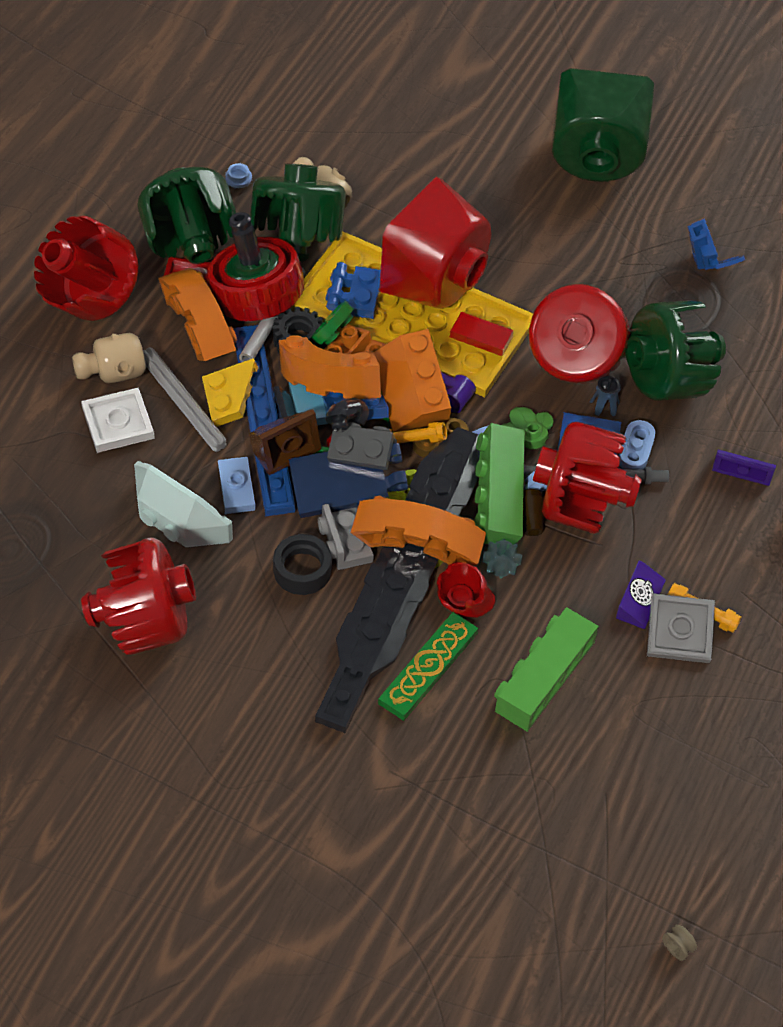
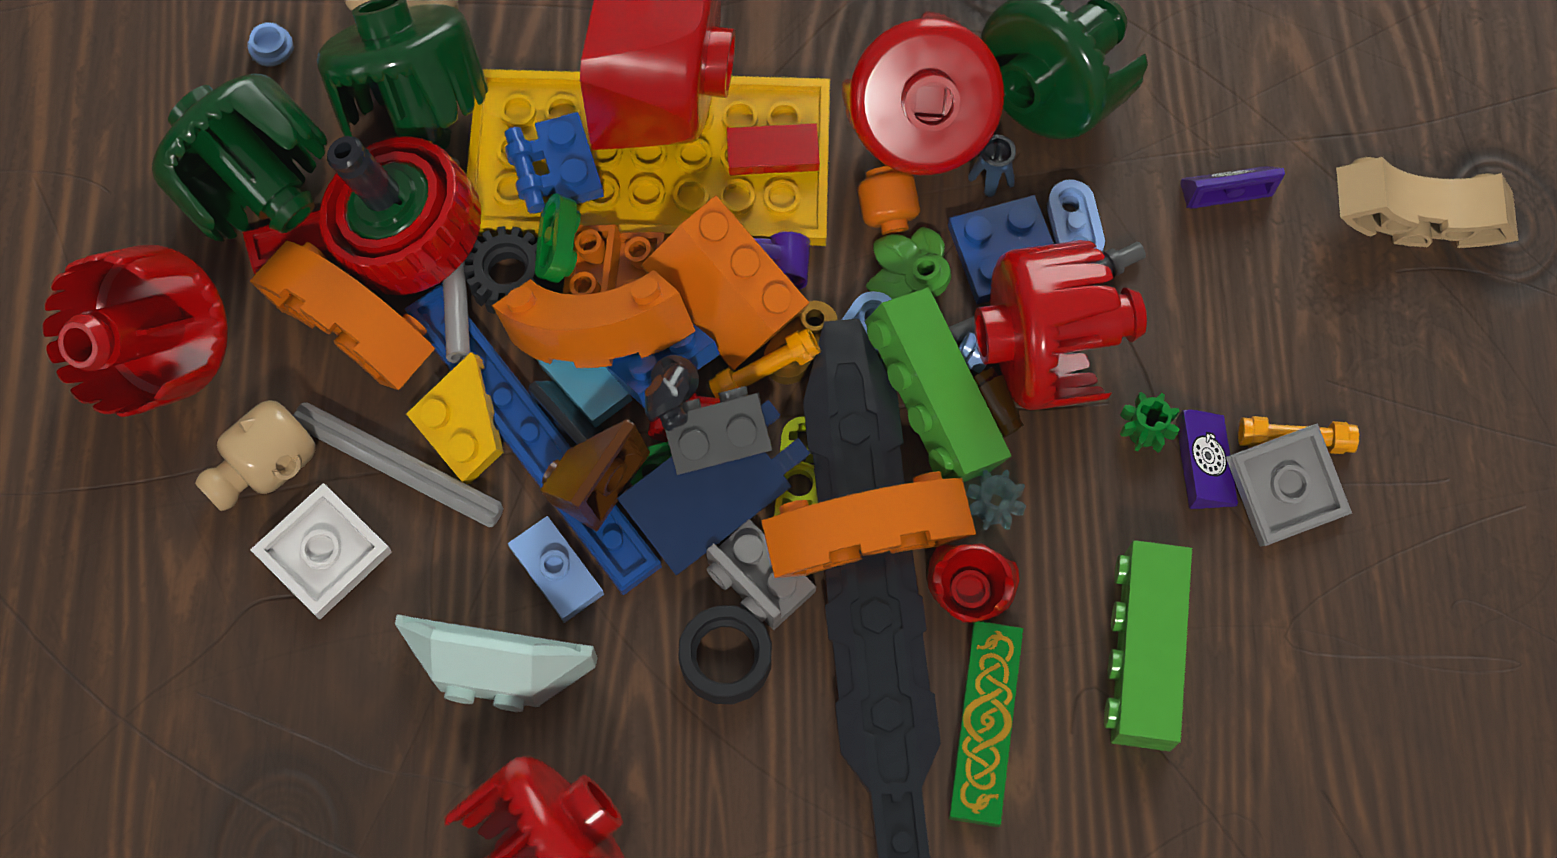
camera: 25 degrees left, 15 degrees up
none -> orange head [857,166,920,235]
none -> green gear [1120,392,1180,453]

